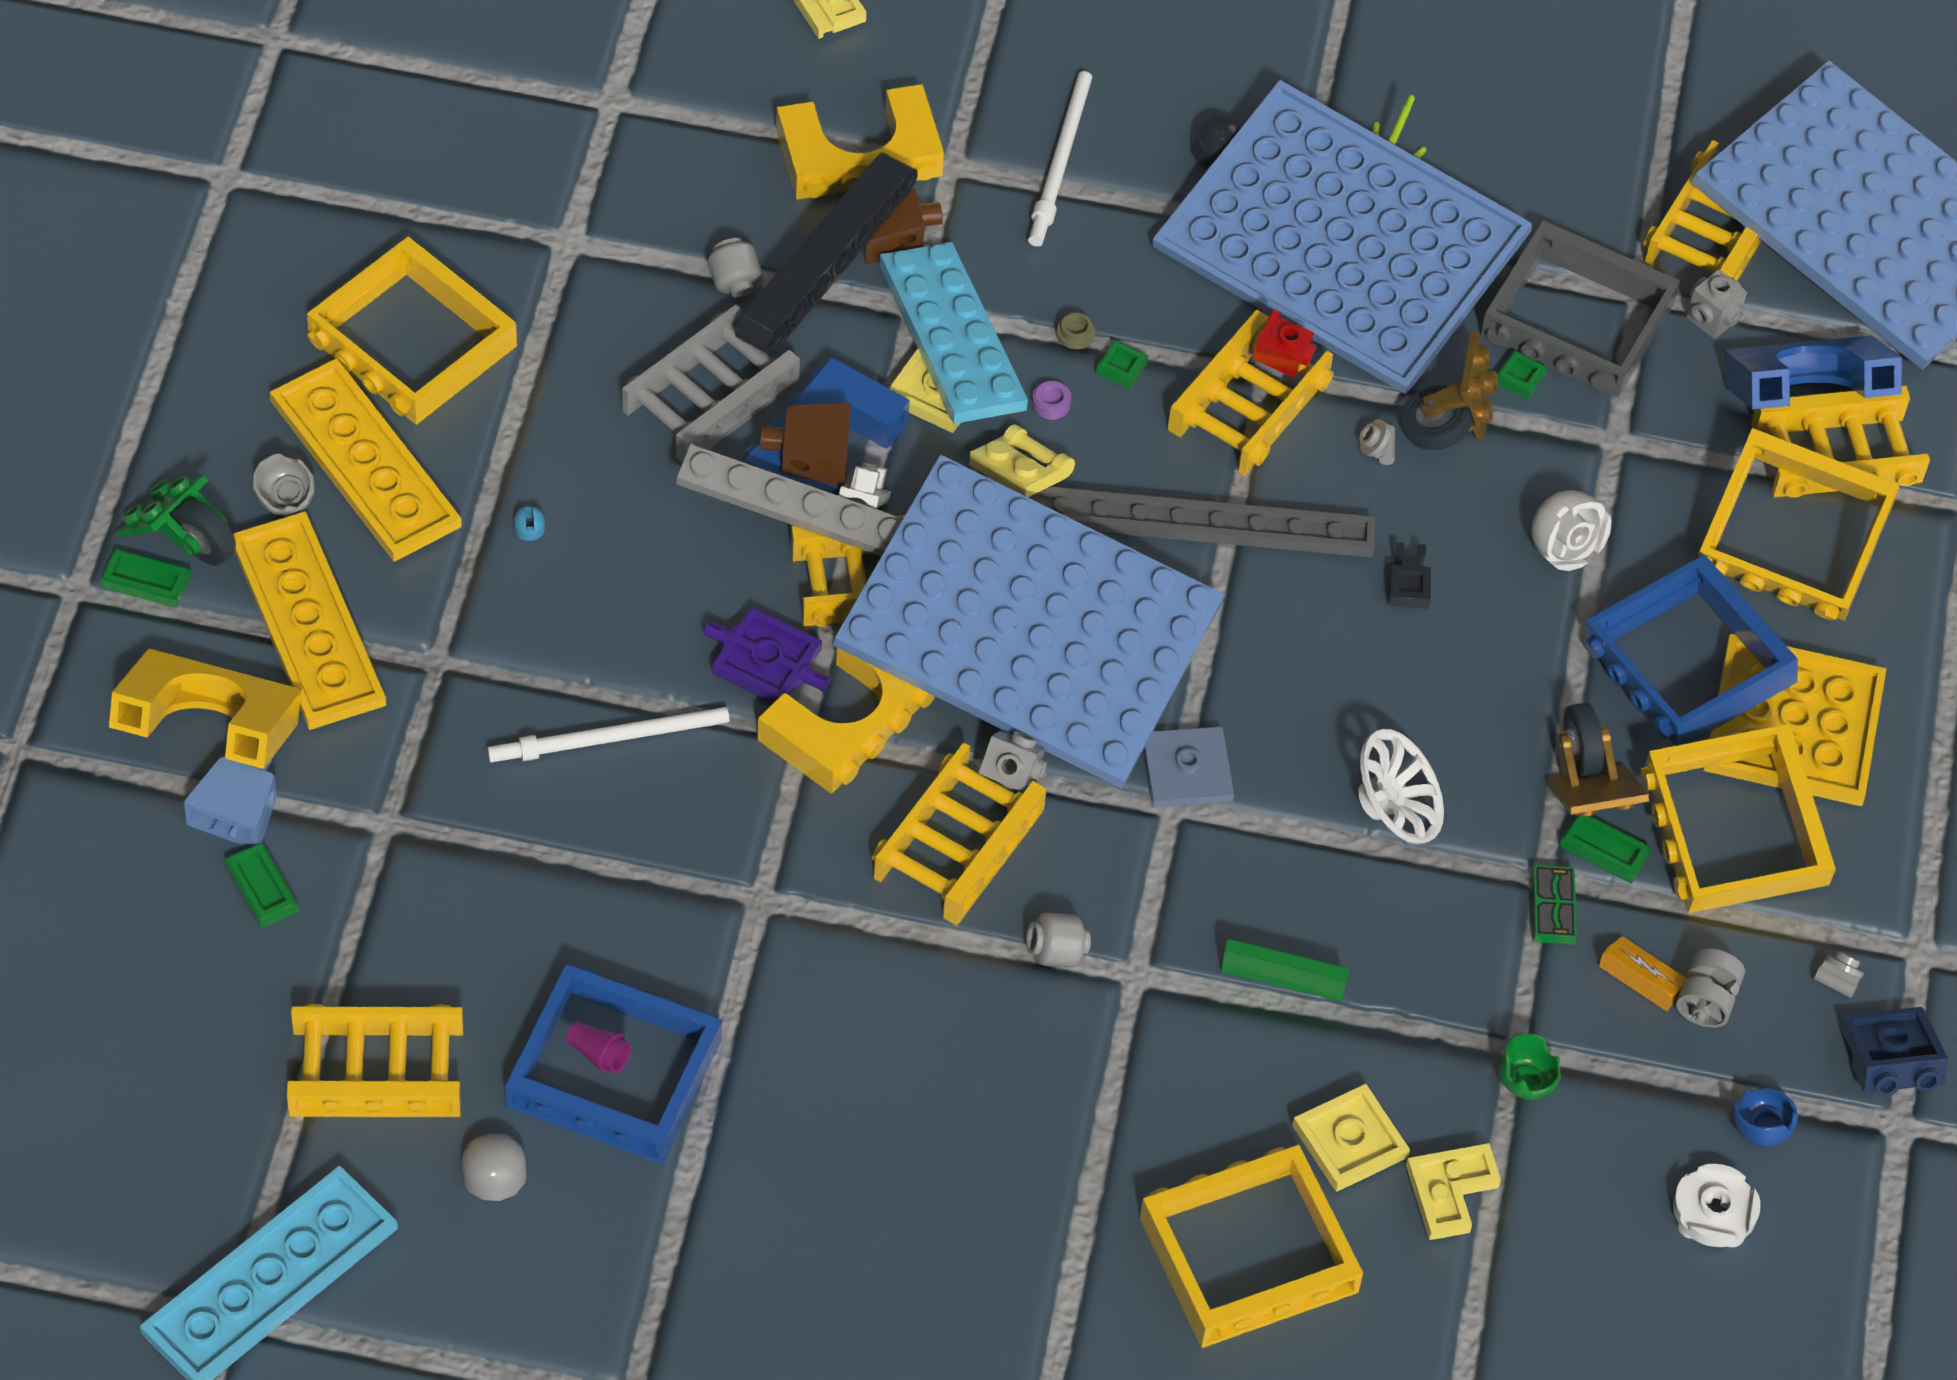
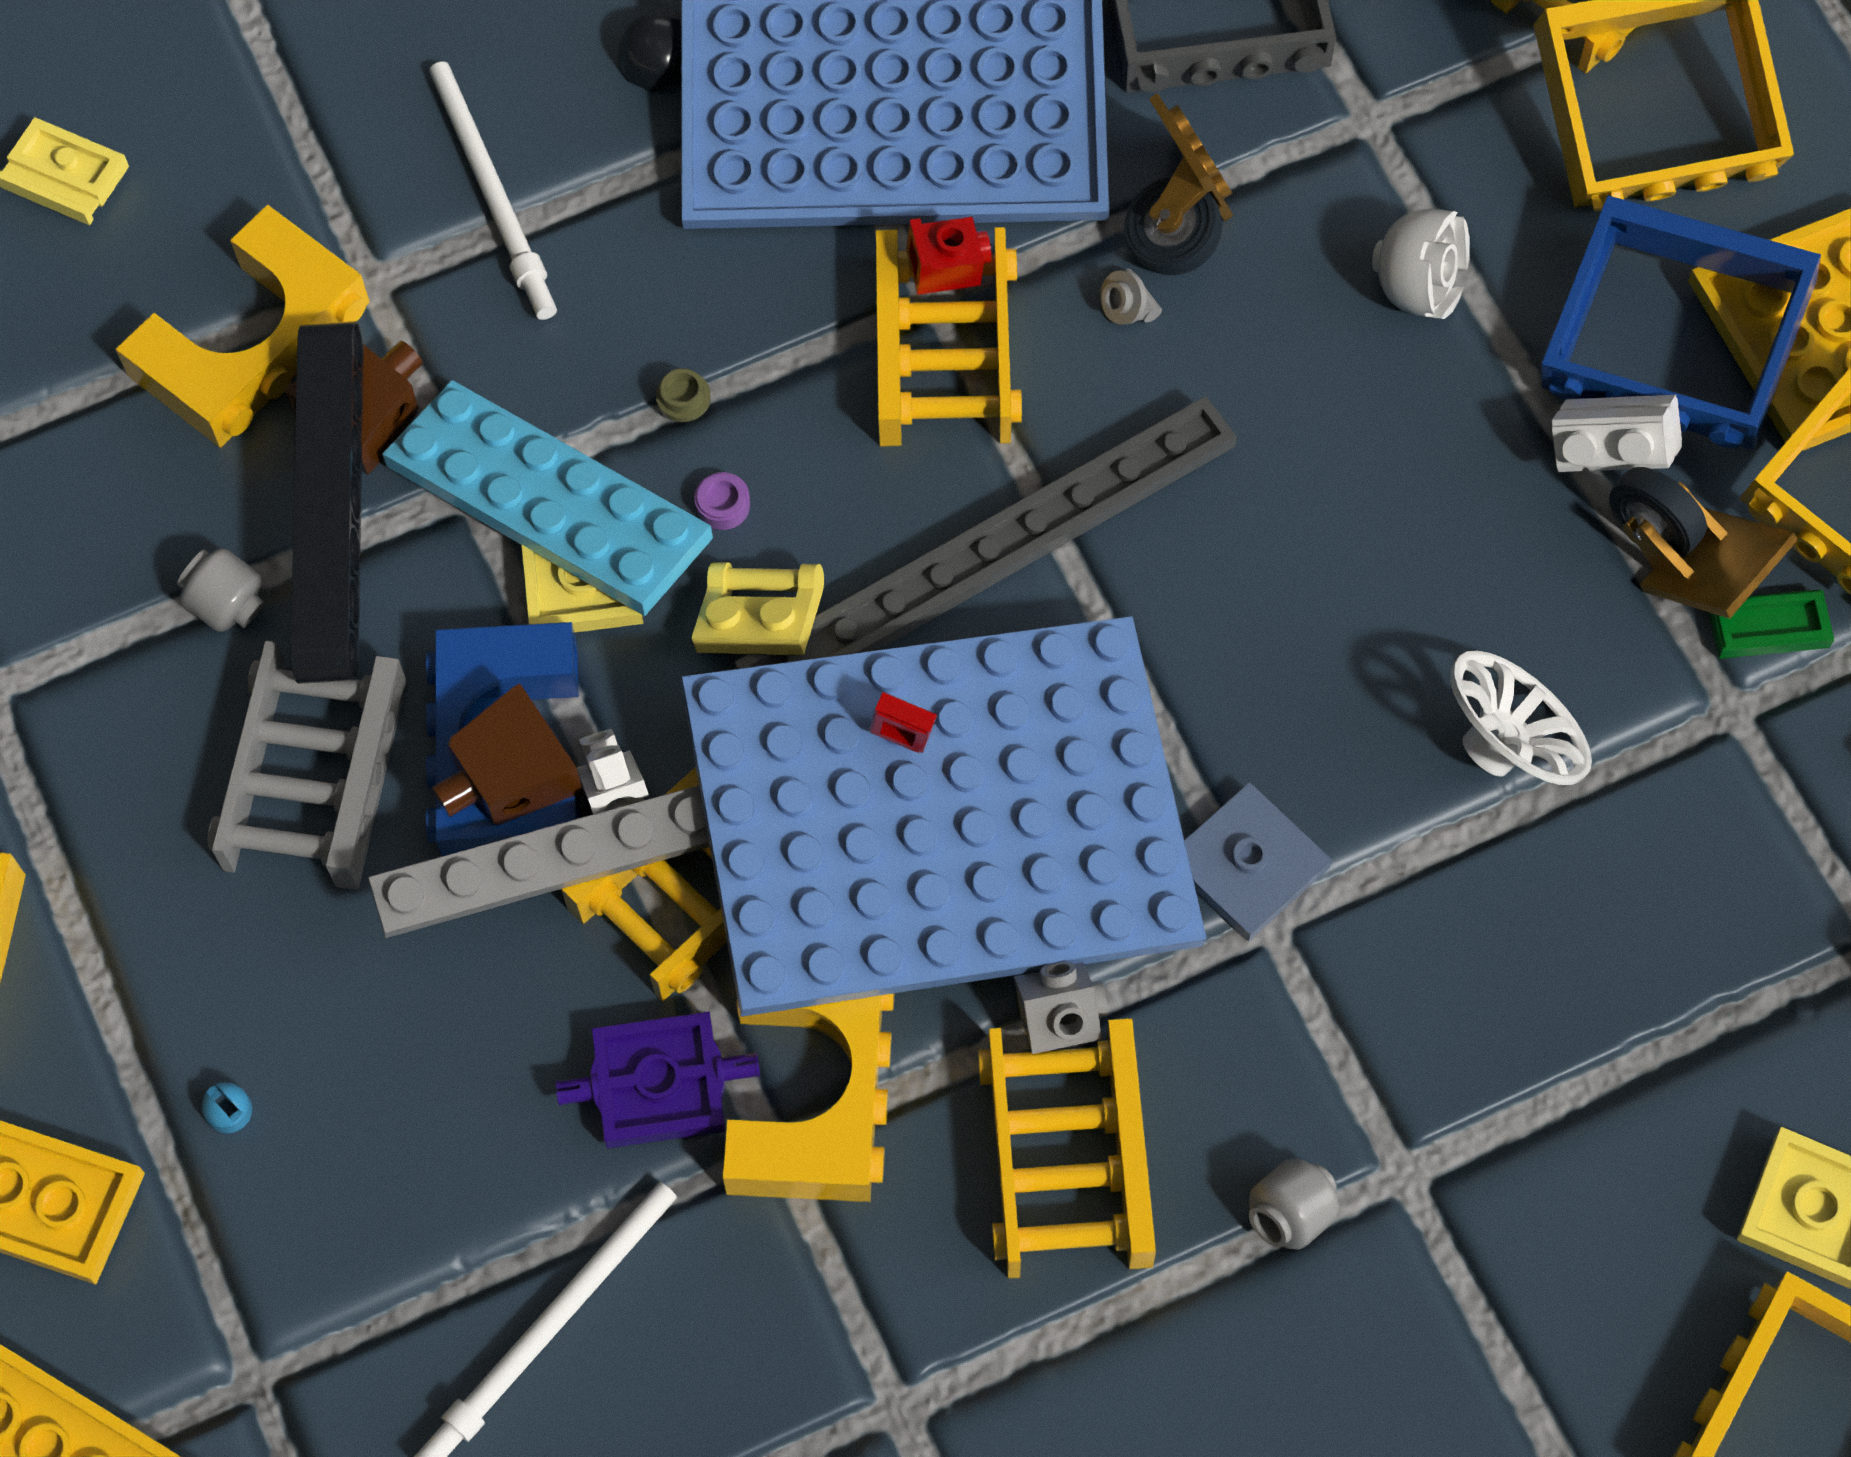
camera: 30 degrees left, 10 degrees up
green tile [1096,340,1148,390] -> none
green tile [1221,939,1350,1002] -> none
black plate [1389,542,1431,609] -> none
green tile [1497,350,1548,401] -> none
tile [1532,865,1577,945] -> none
none -> red tile [869,692,937,753]
none -> white brick [1552,395,1682,472]

